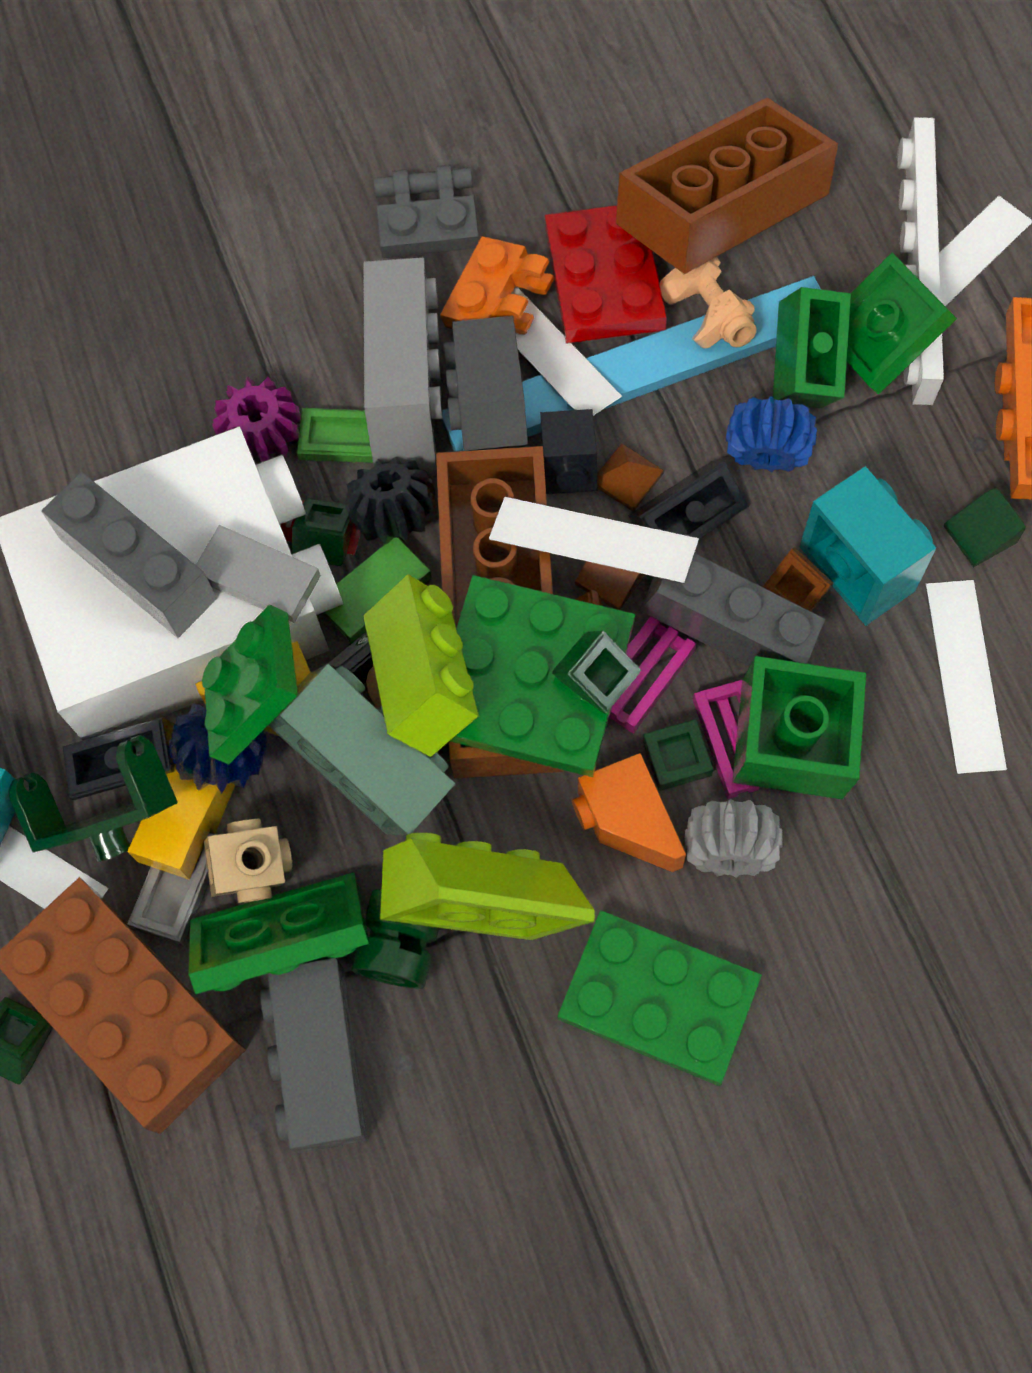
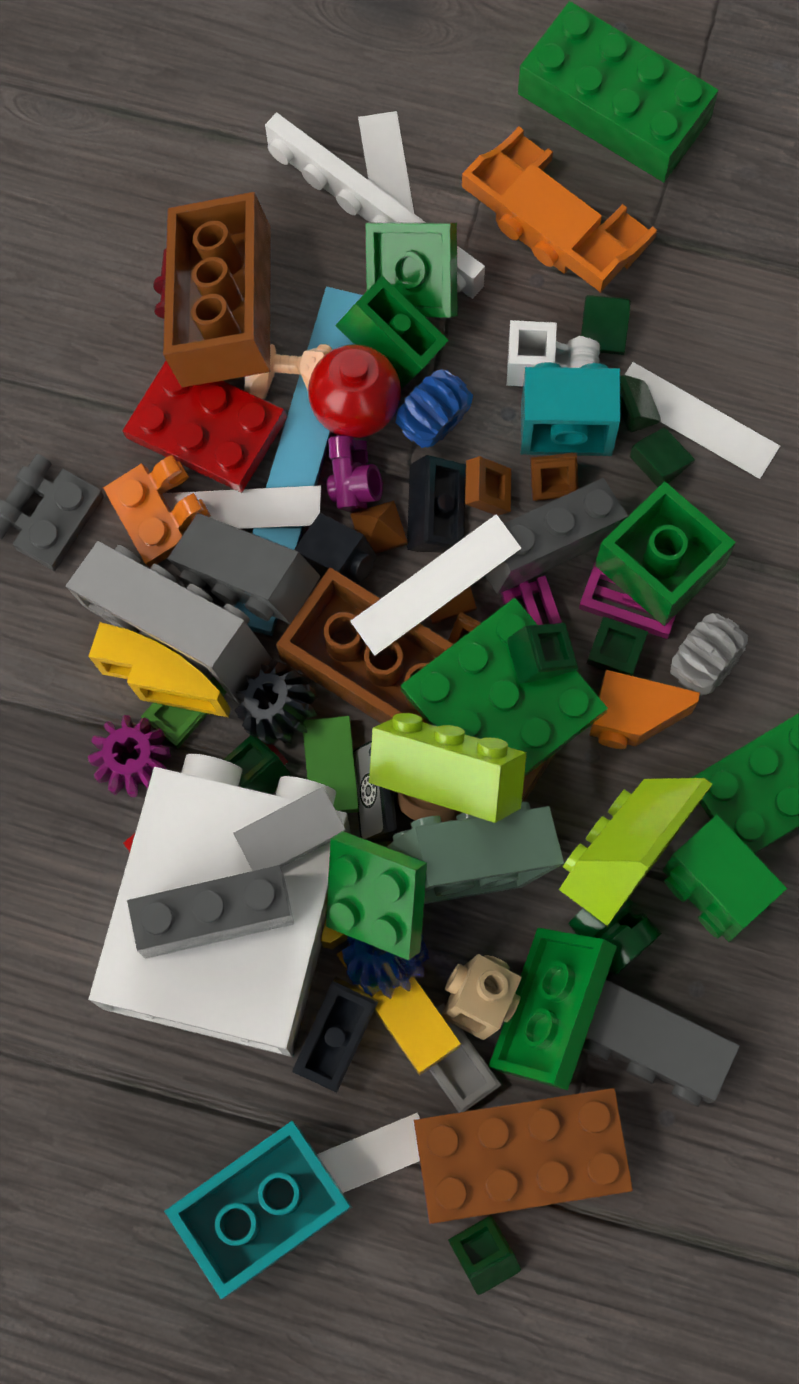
camera: 55 degrees left, 5 degrees up
dark green piece [9,735,178,862] -> none
none -> yellow slope [88,622,231,717]
none -> red brick [308,344,401,438]
none -> magenta plate [327,436,383,512]
none -> dark orange plate [465,456,511,516]
none -> white brick [506,320,600,386]
none -> dark green slope [620,375,661,433]
none -> dark green slope [630,427,695,487]
none -> green brick [662,815,787,942]

